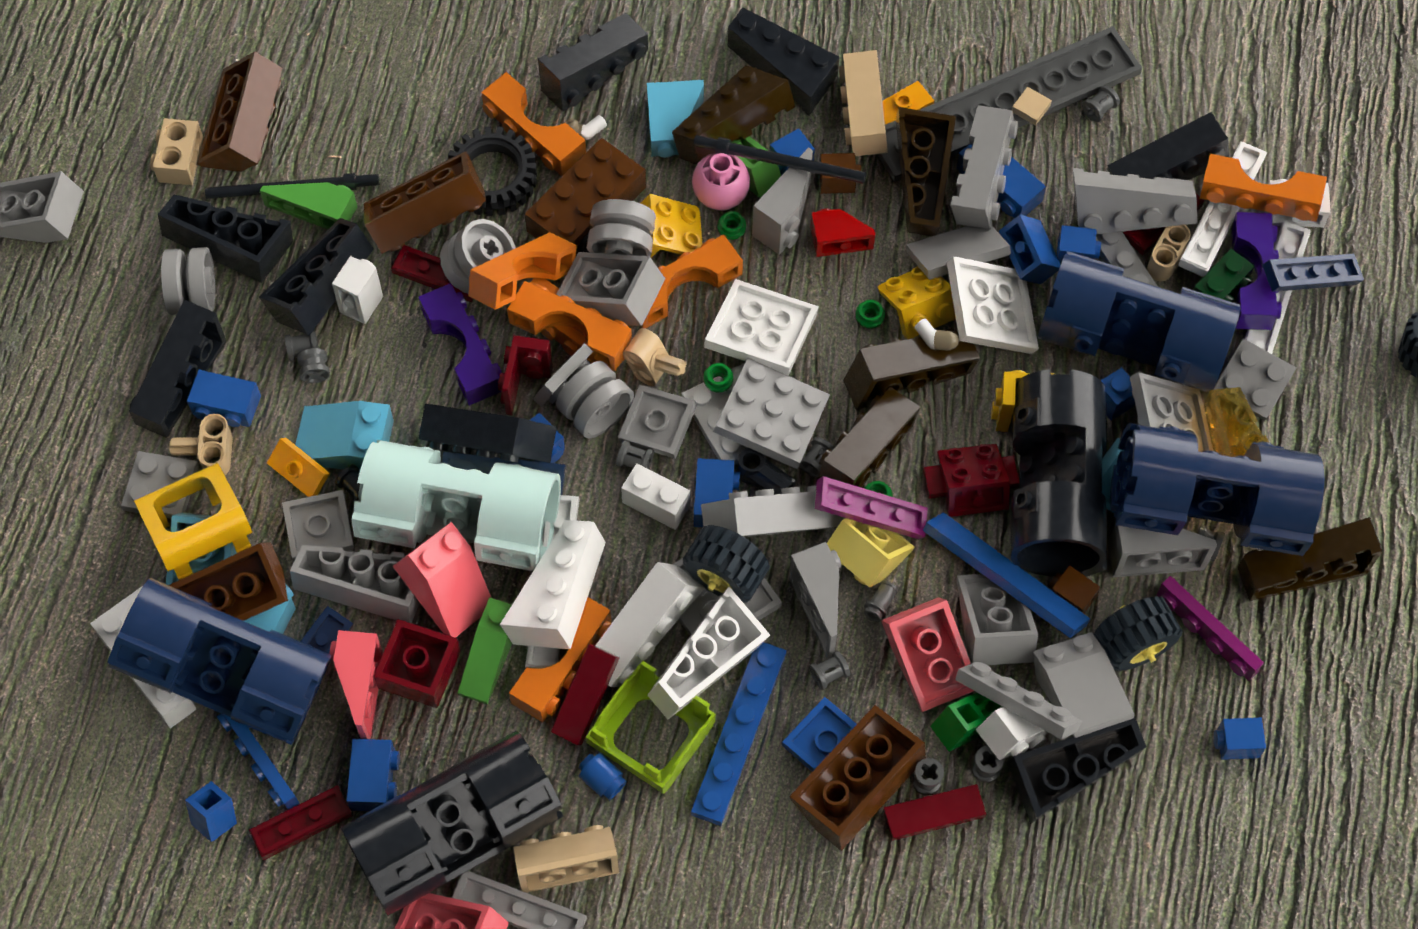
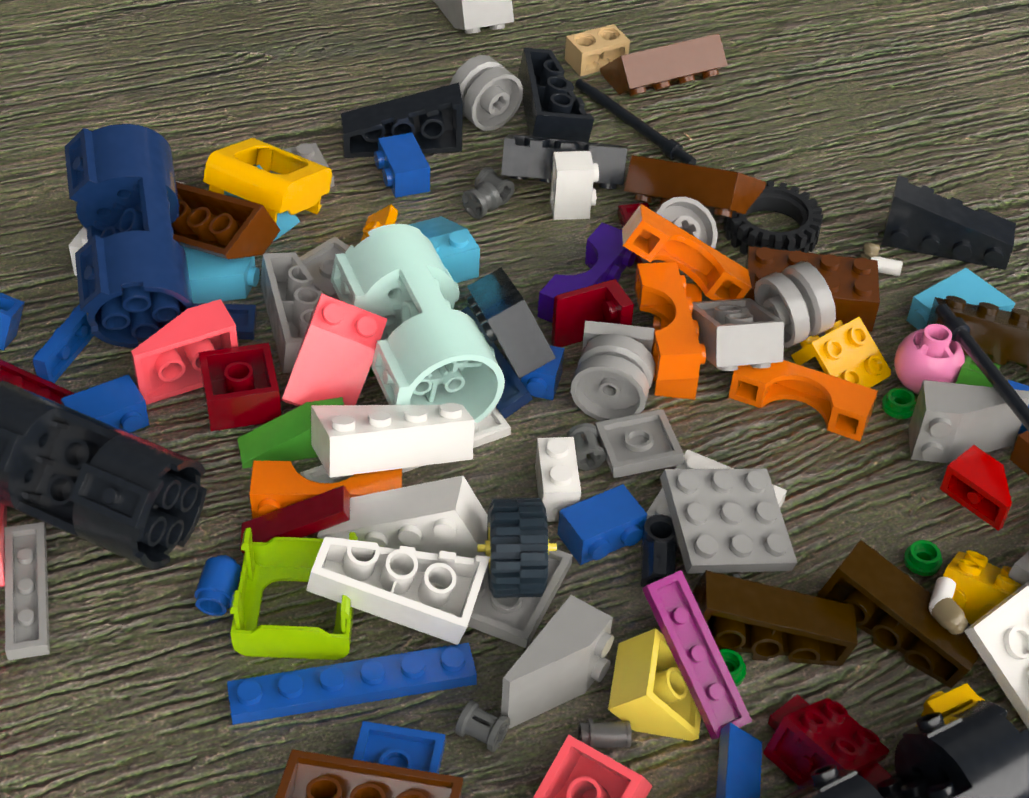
camera: 55 degrees right, 20 degrees down
tan beam [169,414,233,475] -> none
bright green slope [260,182,357,229] -> none
orange arch [481,72,586,176] -> none
tan slope [513,825,619,893] -> none
tan beam [623,328,687,386] -> none
light grey wedge [701,485,842,537] -> none
green plate [703,363,734,393] -> none
white plate [704,279,819,376] -> none

